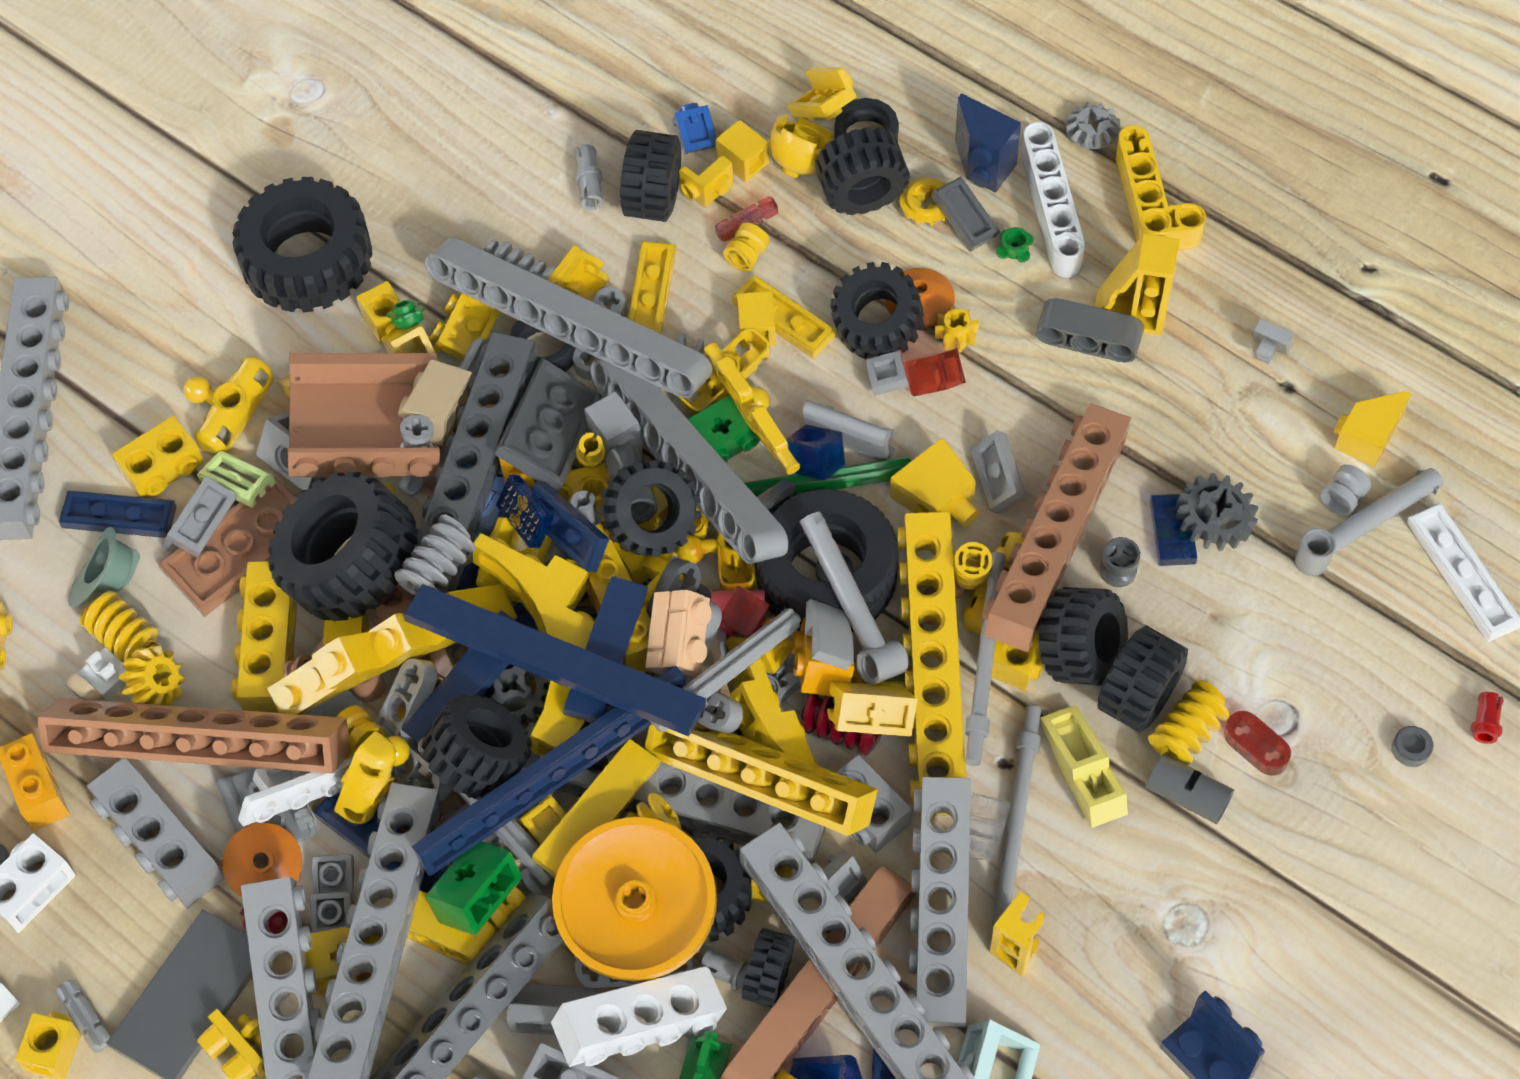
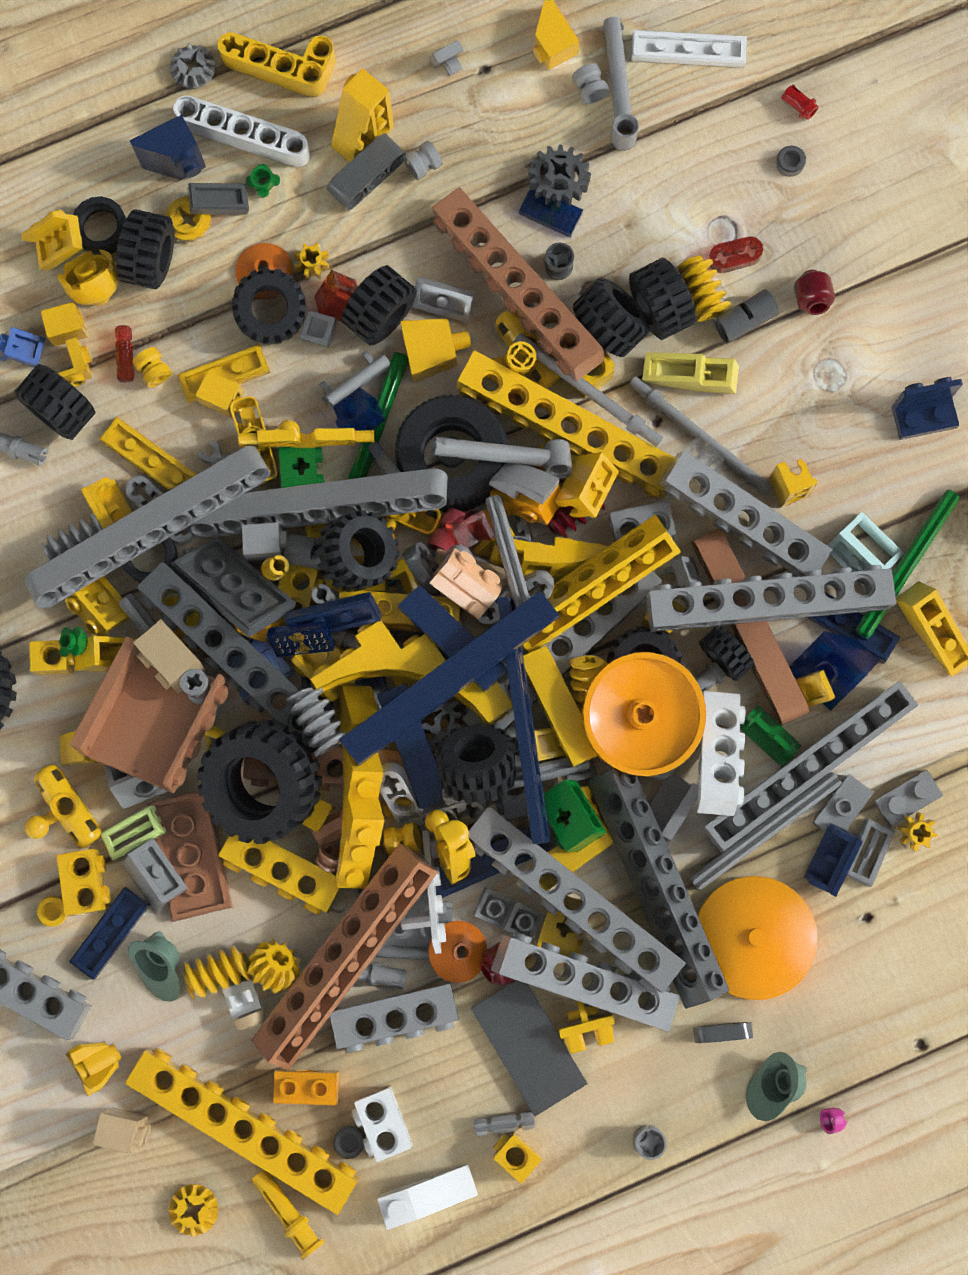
camera: 60 degrees left, 20 degrees up
none -> yellow tile [37,896,68,927]
none -> black tyre [341,265,417,346]
none -> light grey pin [357,962,406,989]
none -> light grey wheel [403,140,443,181]
none -> dark red head [794,269,835,315]

